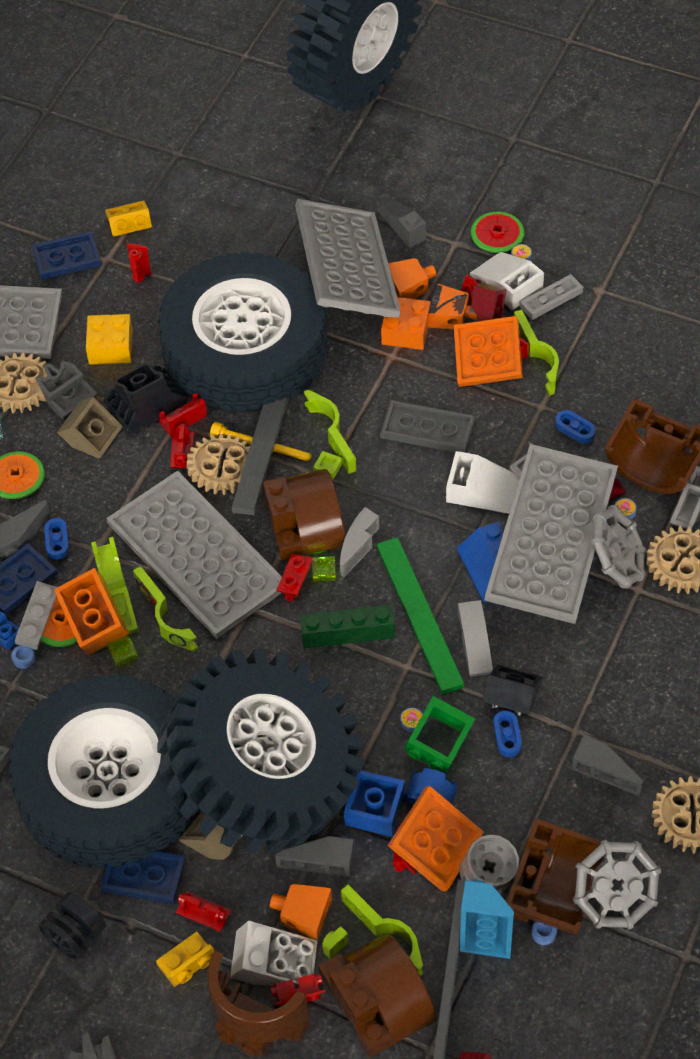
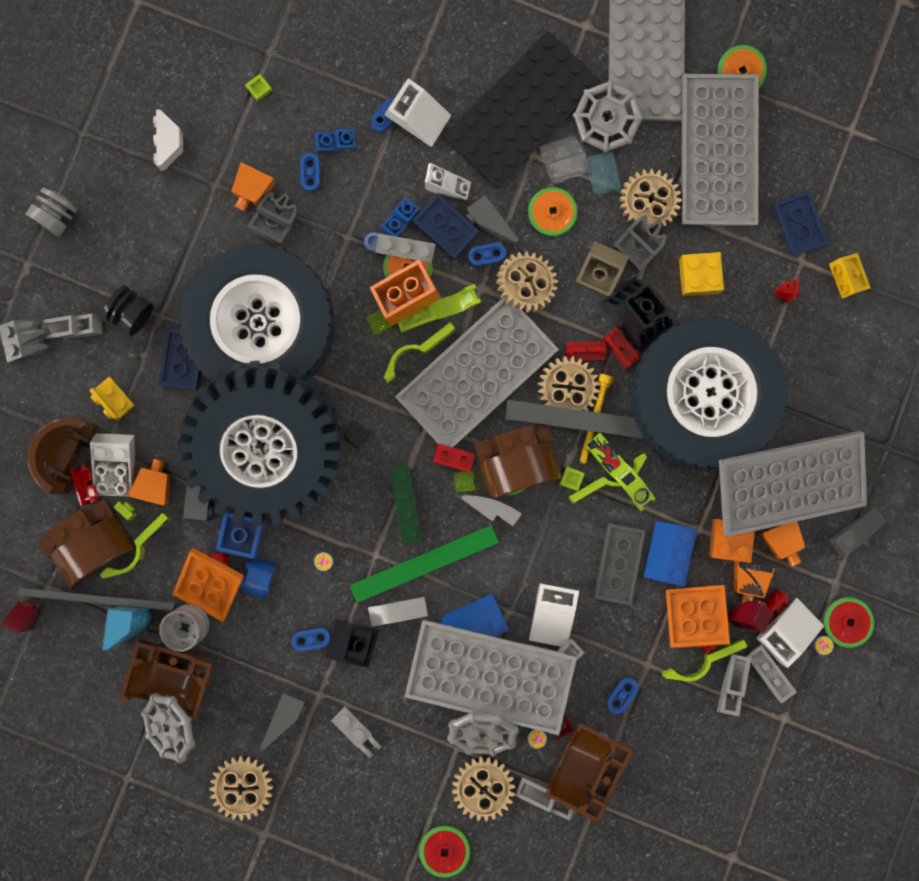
camera: 80 degrees right, 30 degrees up
red hinge [175,891,231,932] -> none
green window [403,696,475,774] -> none
none -> light grey slope [41,313,103,340]
none -> light grey hinge [331,706,382,758]
none -> tan gear [496,251,558,313]
none -> piece [585,433,655,511]
none -> blue slope [643,521,697,586]
none -> light grey slope [717,654,751,716]

